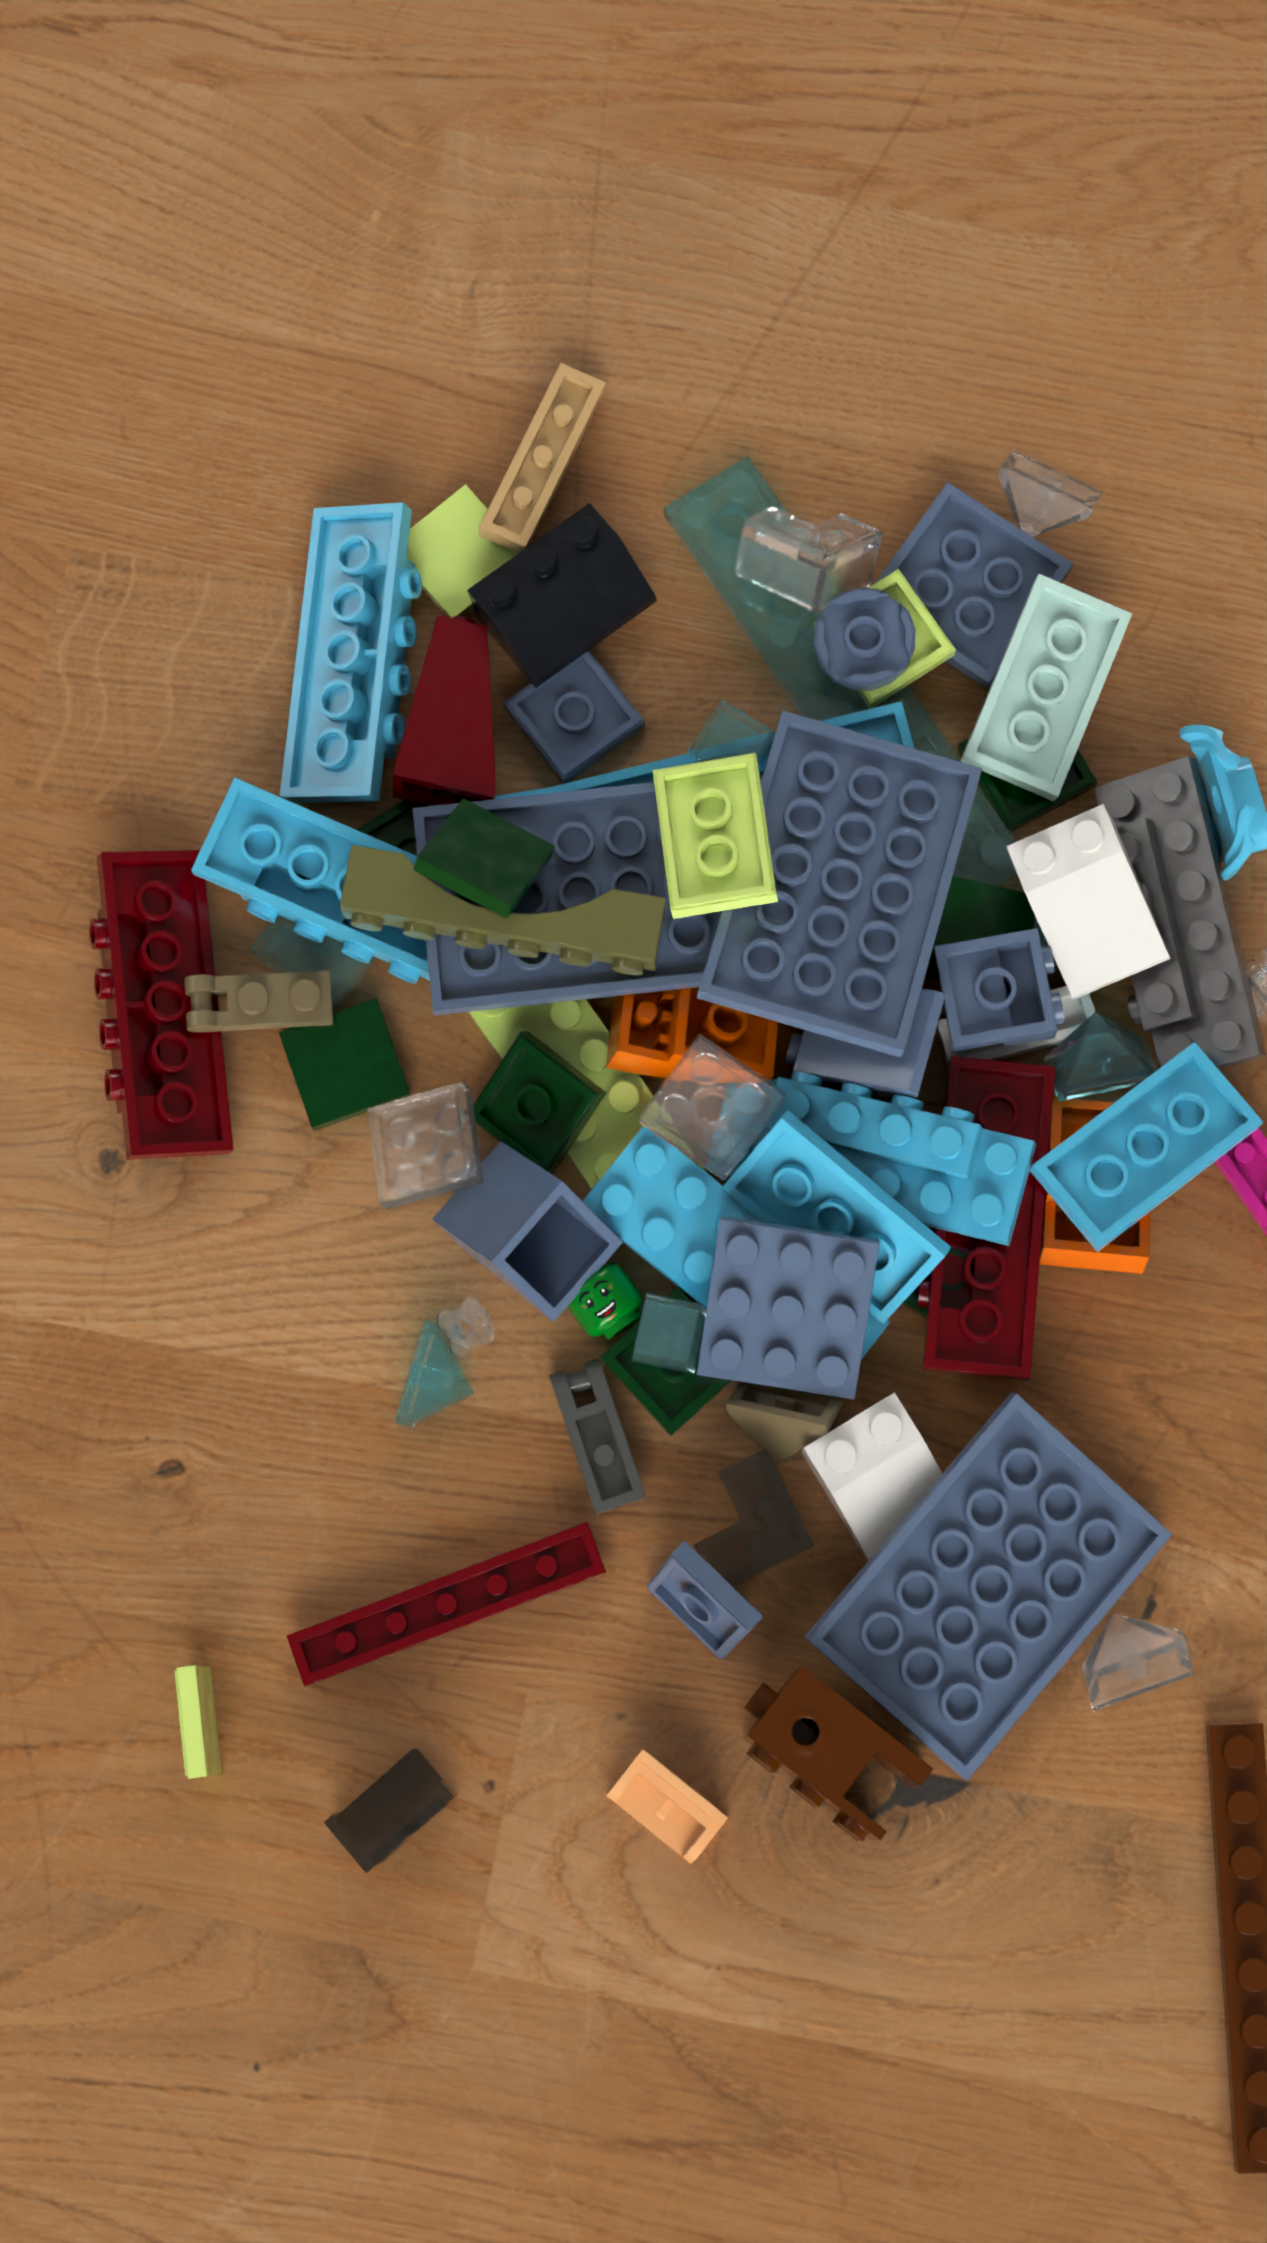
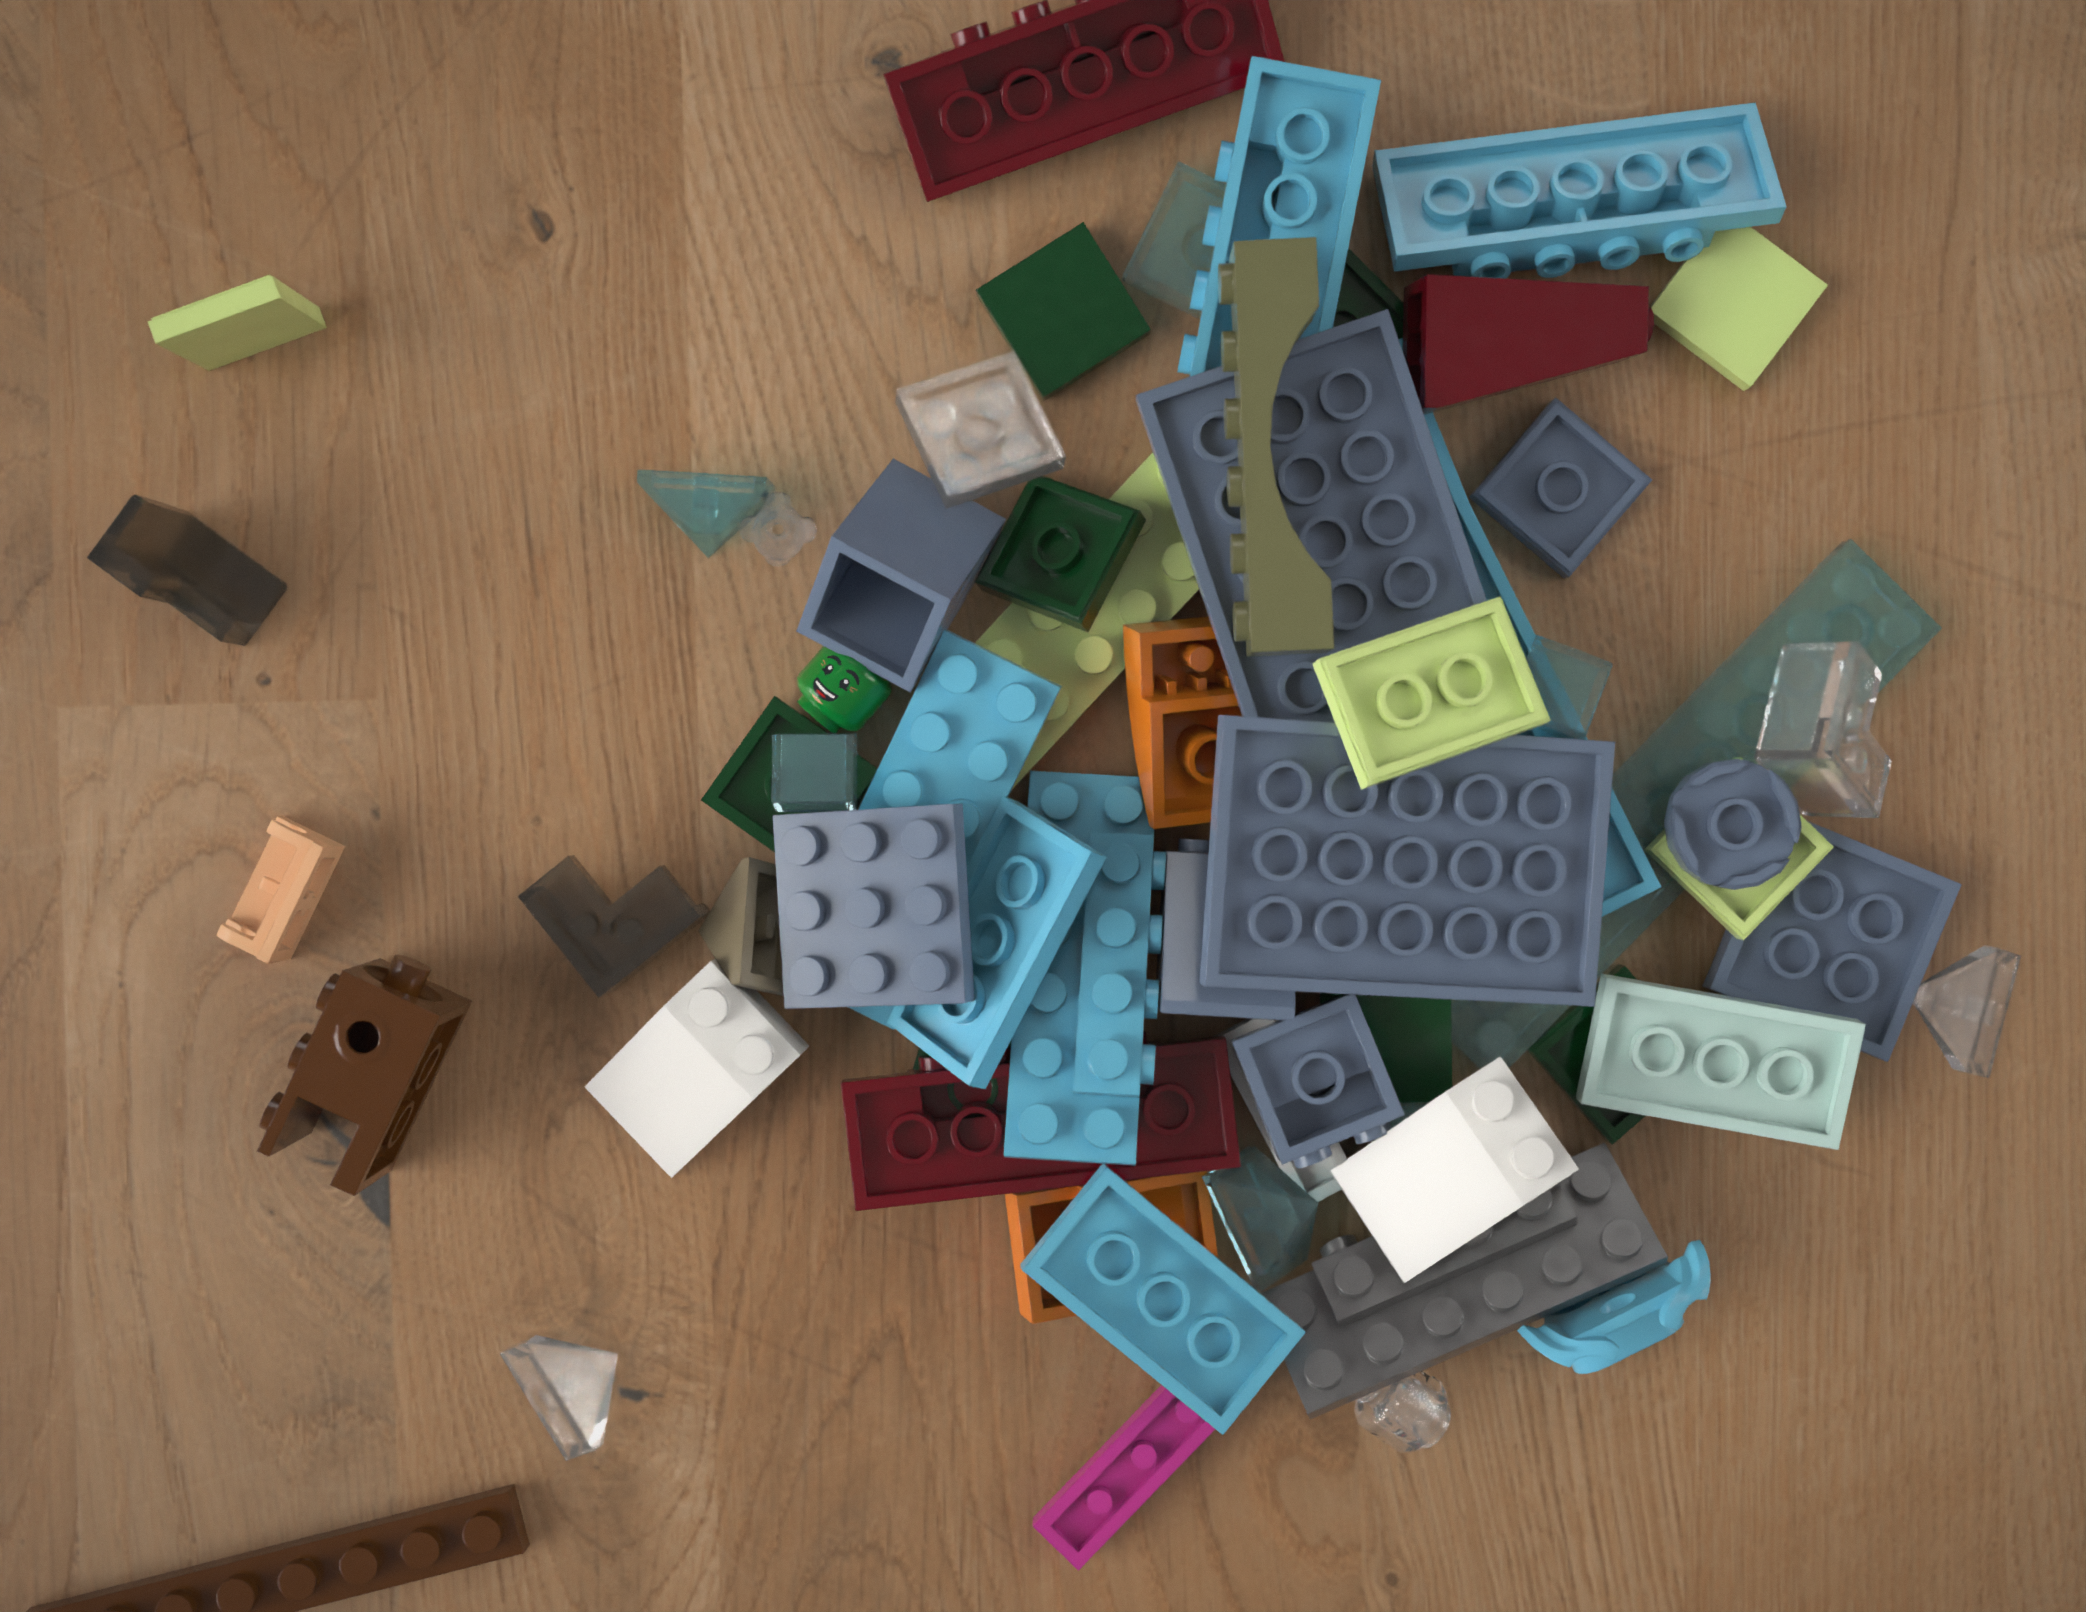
camera: 75 degrees right, 10 degrees up
dark tan plate [184,970,333,1032] -> none
dark red plate [286,1522,606,1687] -> none
dark green tile [413,798,555,919] -> none
black slope [467,503,657,688] -> none
tan plate [478,363,606,553] -> none
dark grey plate [549,1358,646,1515] -> none
clear plate [638,1034,786,1181] -> none
sand blue tile [646,1540,763,1660] -> none
sand blue plate [804,1393,1172,1781] -> none

